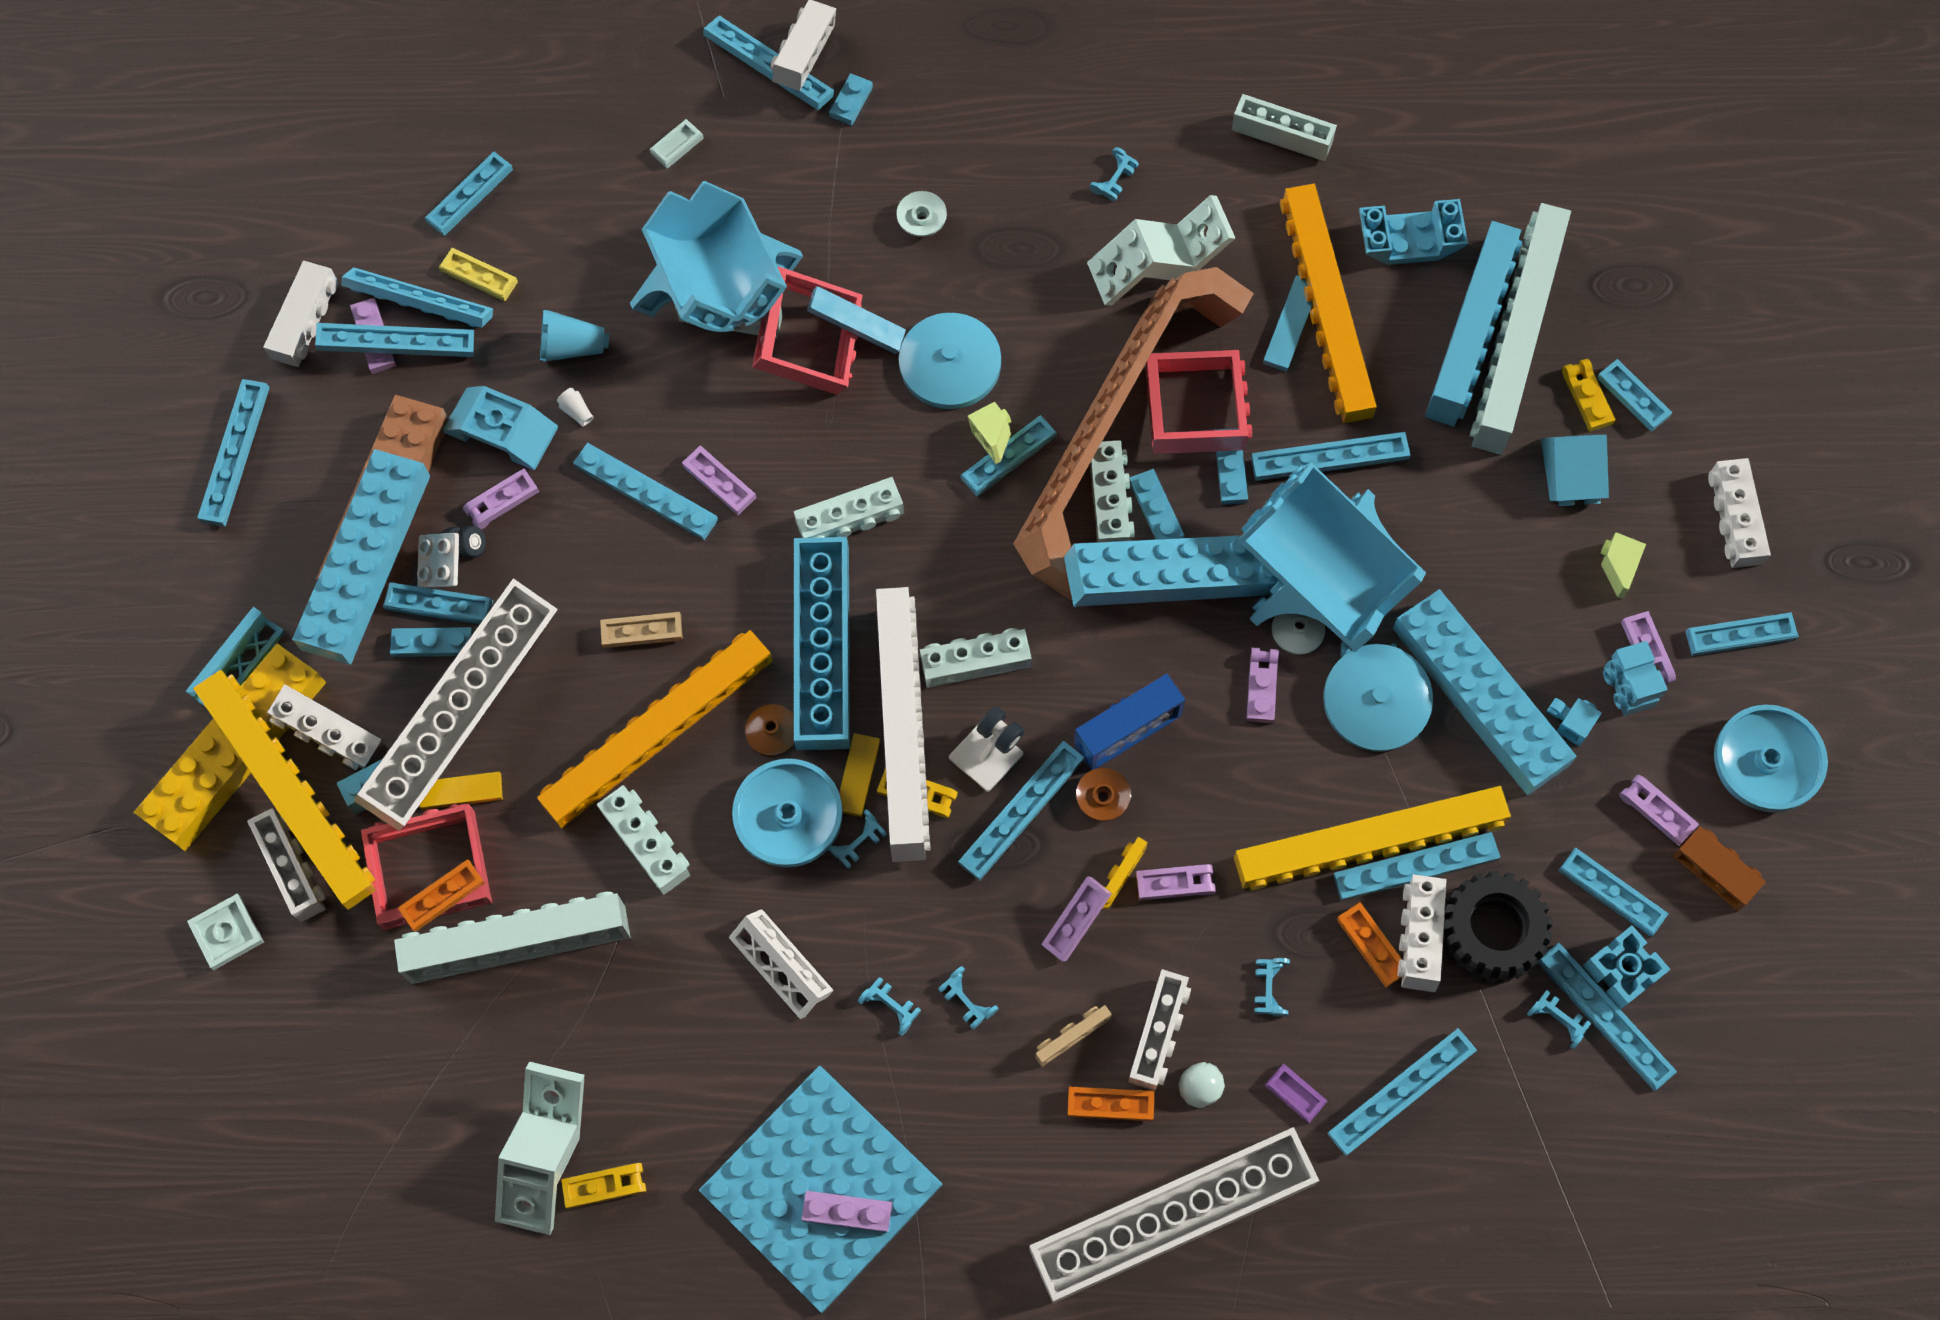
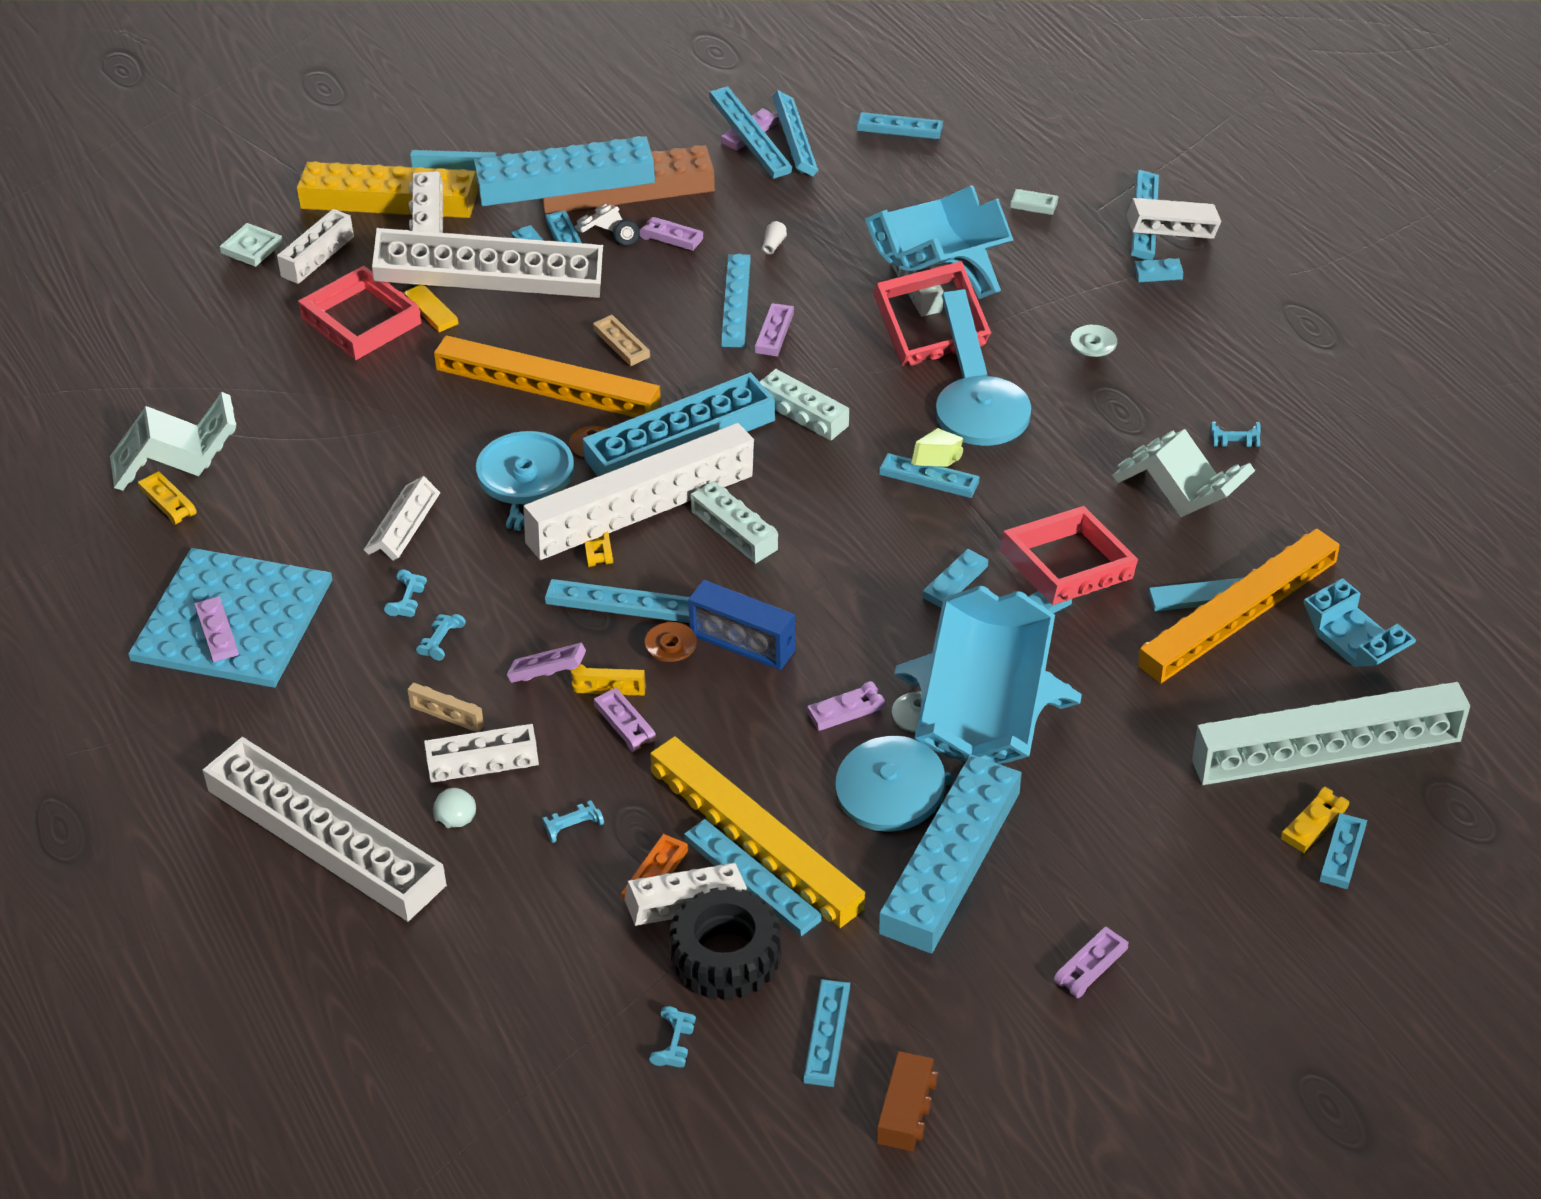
camera: 60 degrees right, 25 degrees down
yellow brick [193,670,376,910] -> none
medium azure plate [197,379,270,527] -> none
white brick [263,261,338,367] -> none
light aqua brick [394,892,631,984] -> none
orange plate [398,859,485,932] -> none
light yellow tile [439,248,518,302] -> none
medium azure slope [442,386,558,471] -> none
medium azure cone [540,310,609,362] -> none
light aqua brick [597,785,690,895] -> none
white plate [949,706,1025,792] -> none
nougat arch [1013,267,1254,600] -> none
medium azure brick [1064,536,1279,607] -> none
orange plate [1068,1087,1154,1121] -> none
light aqua brick [1090,440,1134,543] -> none
light aqua brick [1232,94,1337,161] -> none
medium azure plate [1251,432,1410,481] -> none
medium lavender tile [1265,1063,1327,1124] -> none
medium azure plate [1327,1028,1477,1157] -> none
medium azure brick [1425,221,1523,427] -> none
medium azure tile [1538,943,1677,1091] -> none
medium azure slope [1541,435,1609,506] -> none
medium azure brick [1546,698,1602,746] -> none
medium azure brick [1583,926,1671,1010] -> none
yellowish green slope [1600,533,1646,599] -> none
medium azure brick [1603,641,1668,716] -> none
lavender plate [1619,775,1699,846] -> none
medium azure tile [1685,612,1799,656] -> none
white brick [1709,458,1771,568] -> none
medium azure dish [1714,705,1828,812] -> none

